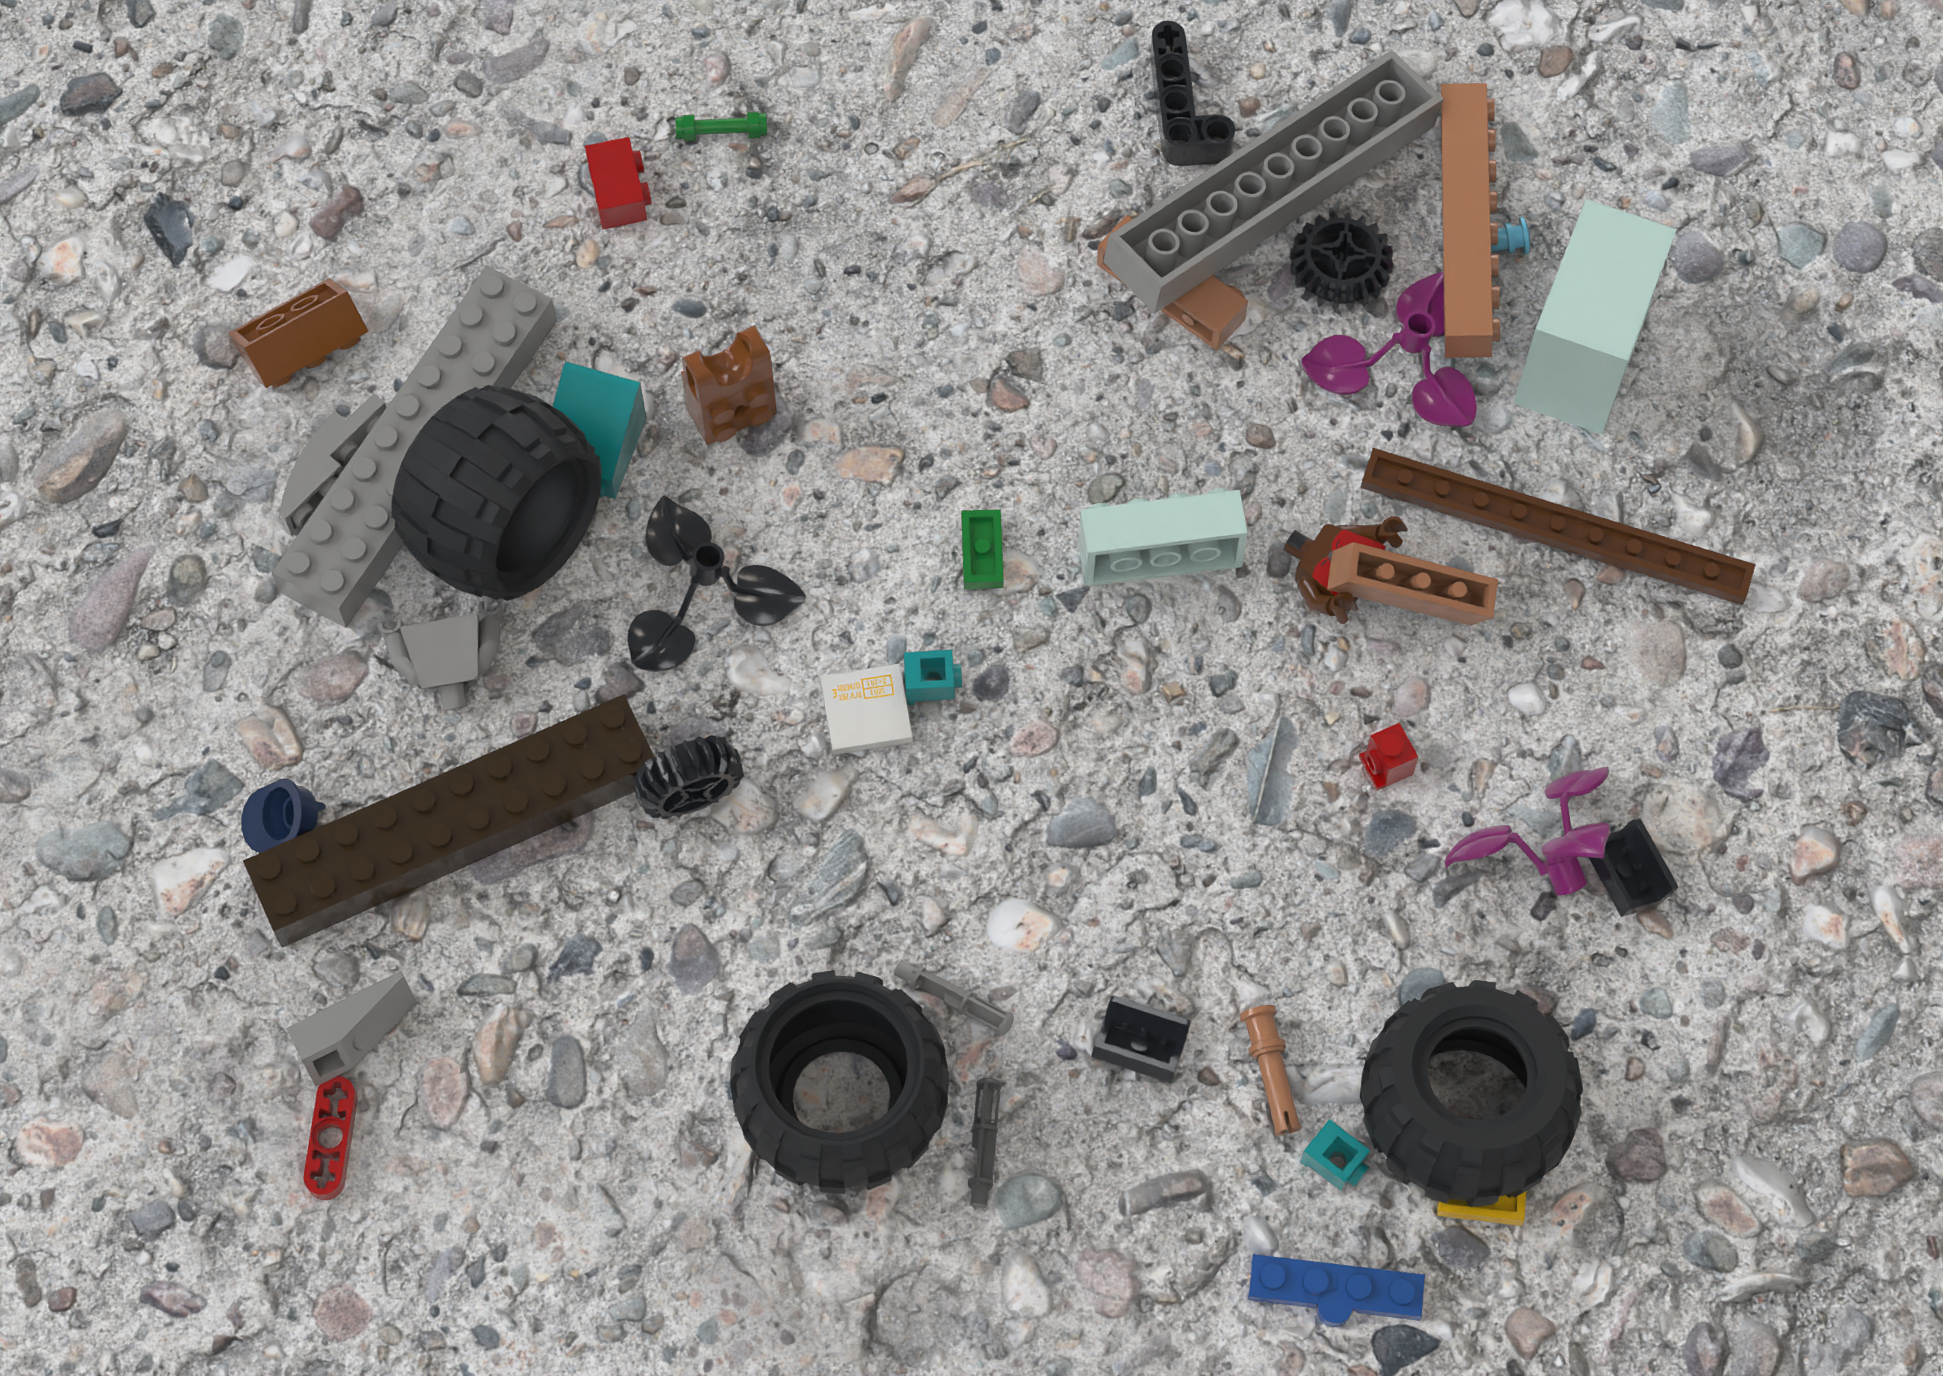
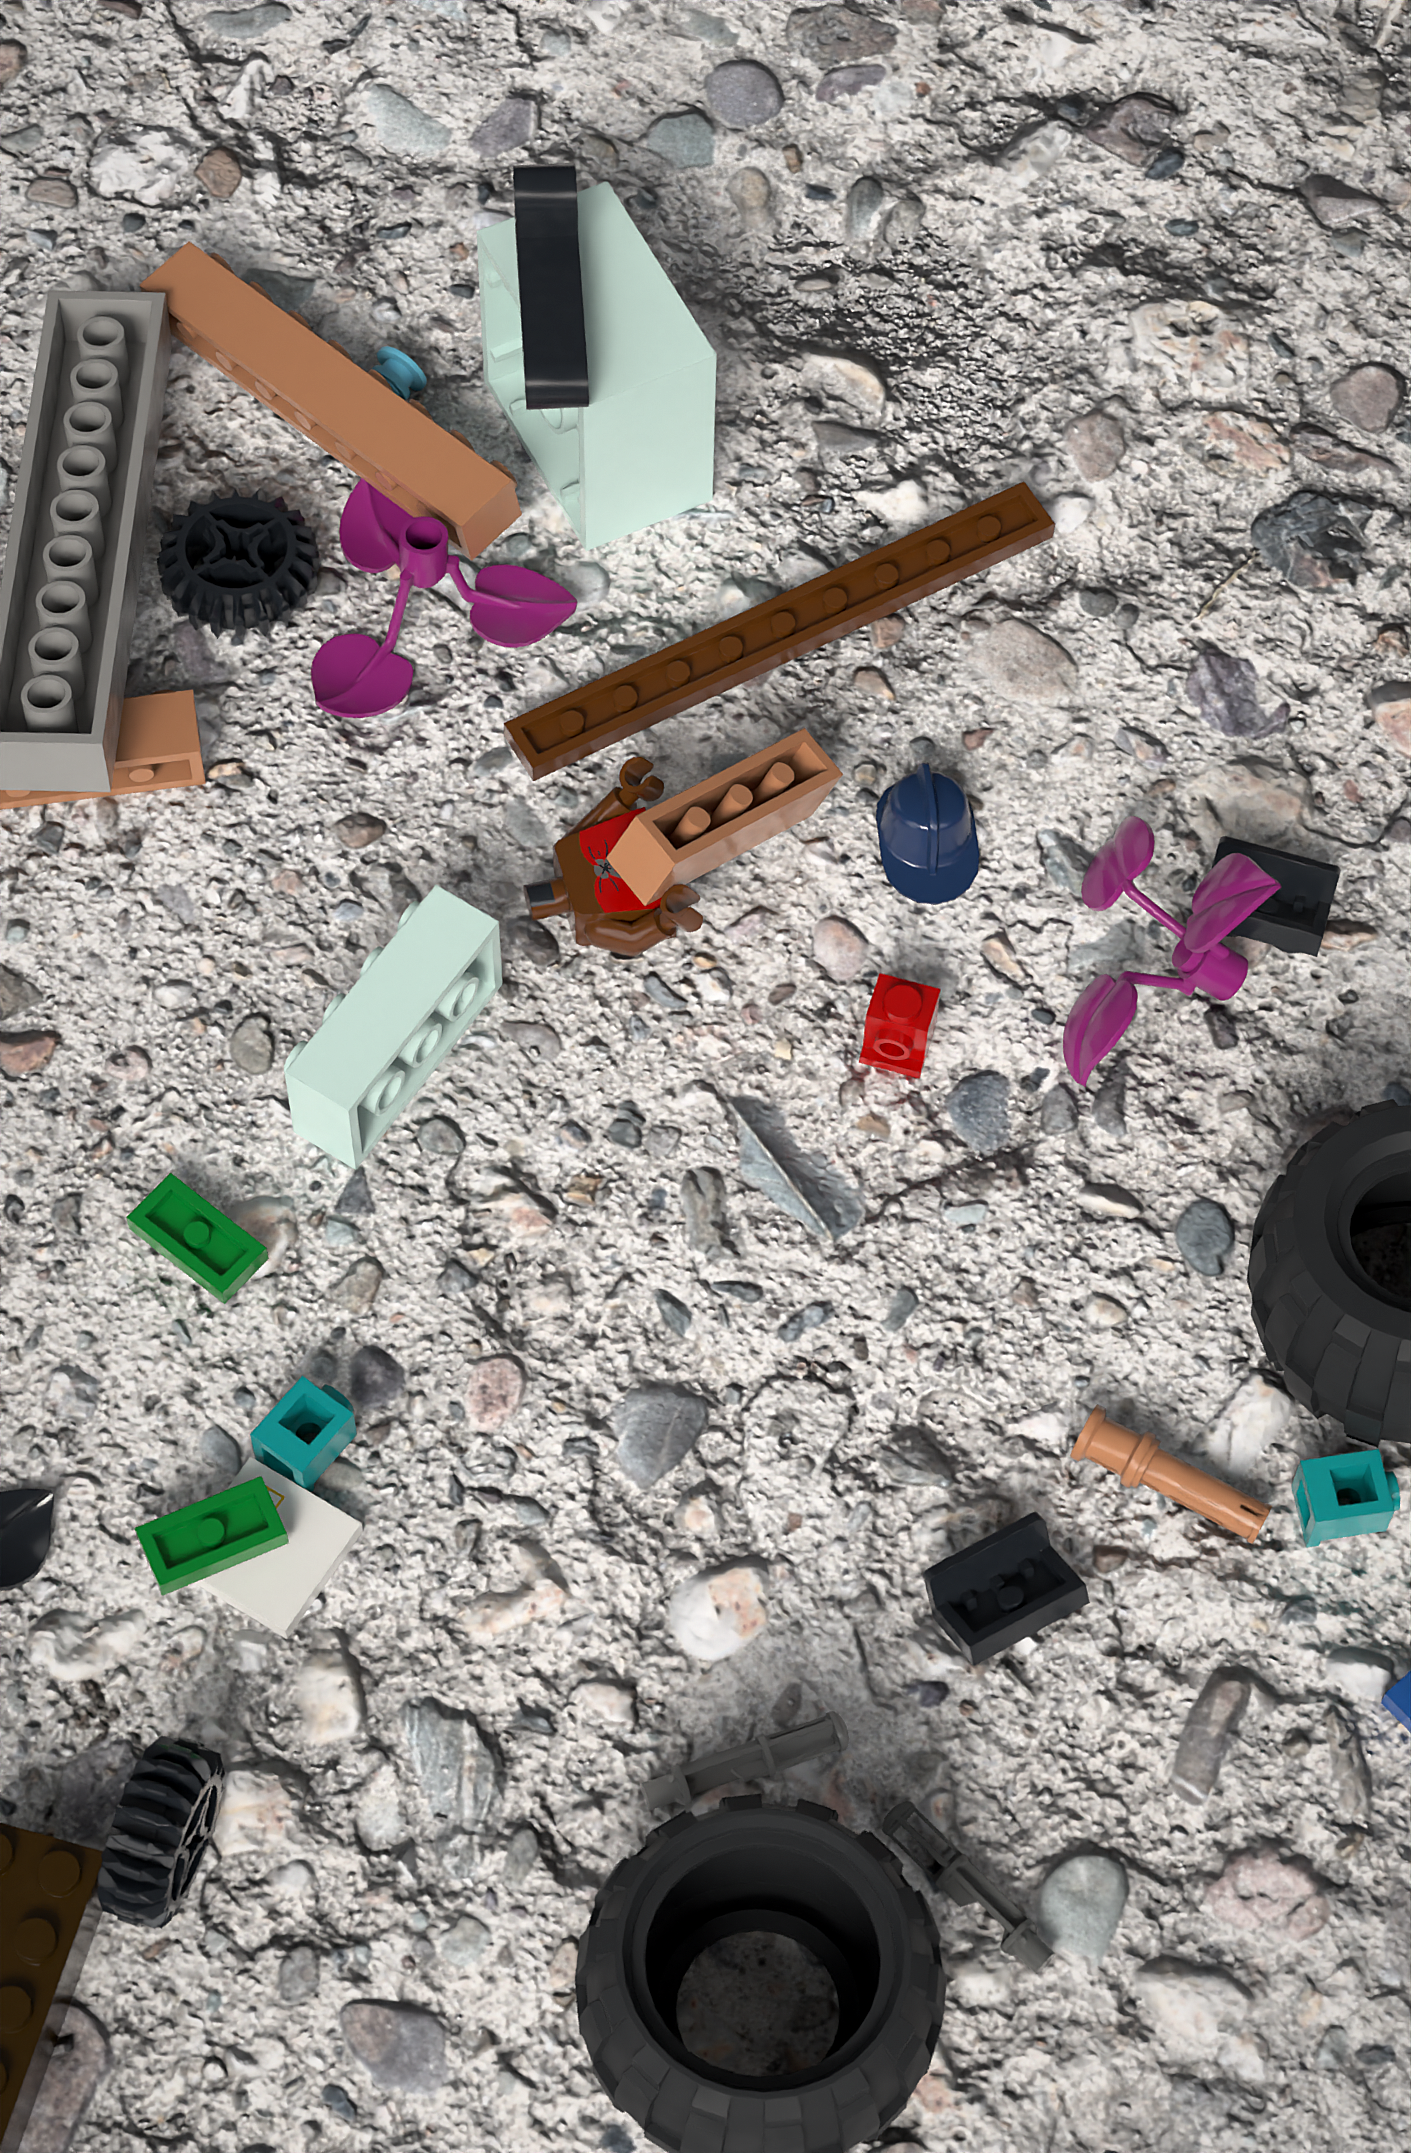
camera: 50 degrees left, 5 degrees down
none -> green plate [135,1476,289,1596]
none -> black beam [513,163,589,410]
none -> dark blue piece [876,762,979,905]

